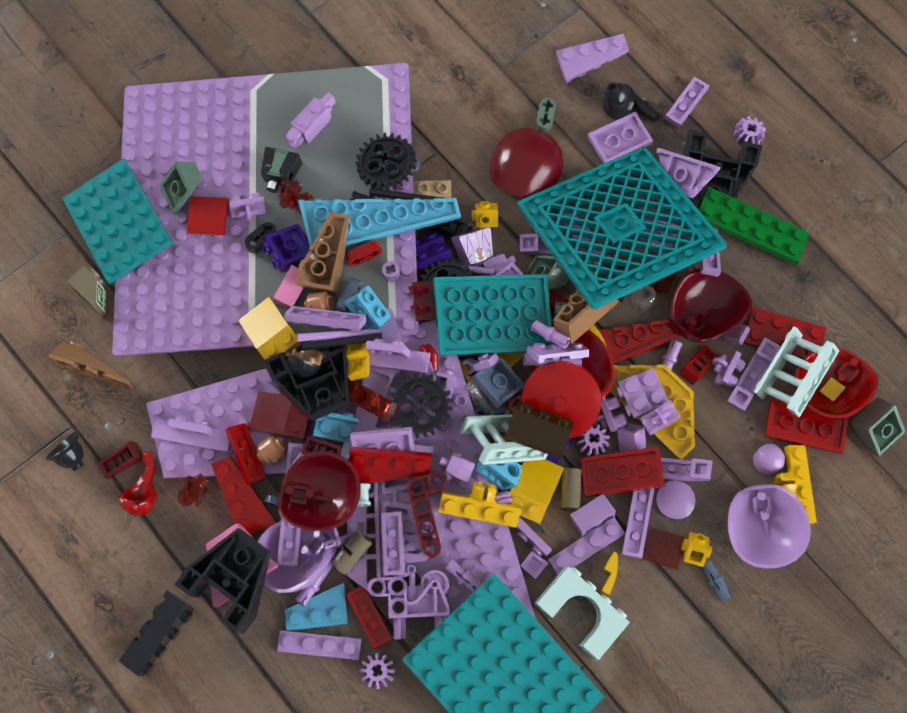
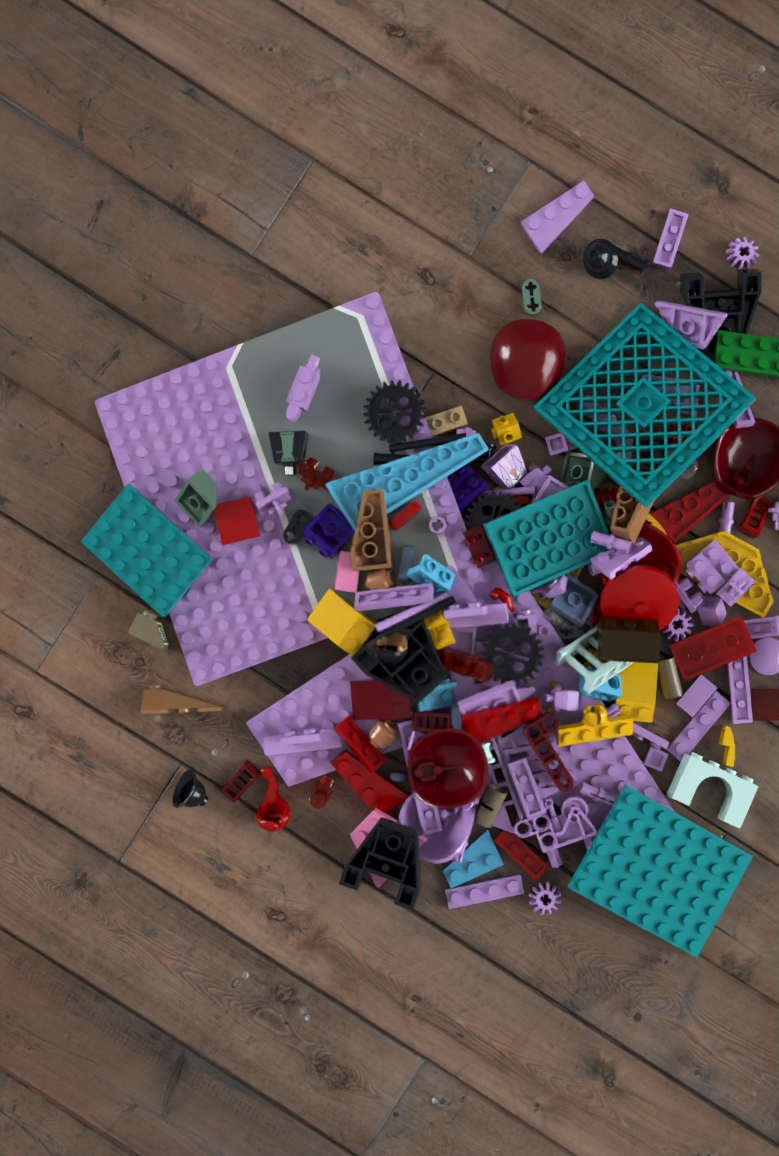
camera: 15 degrees left, 15 degrees up
black wedge [119,590,194,677] -> none
lavender plate [587,112,653,164] -> none

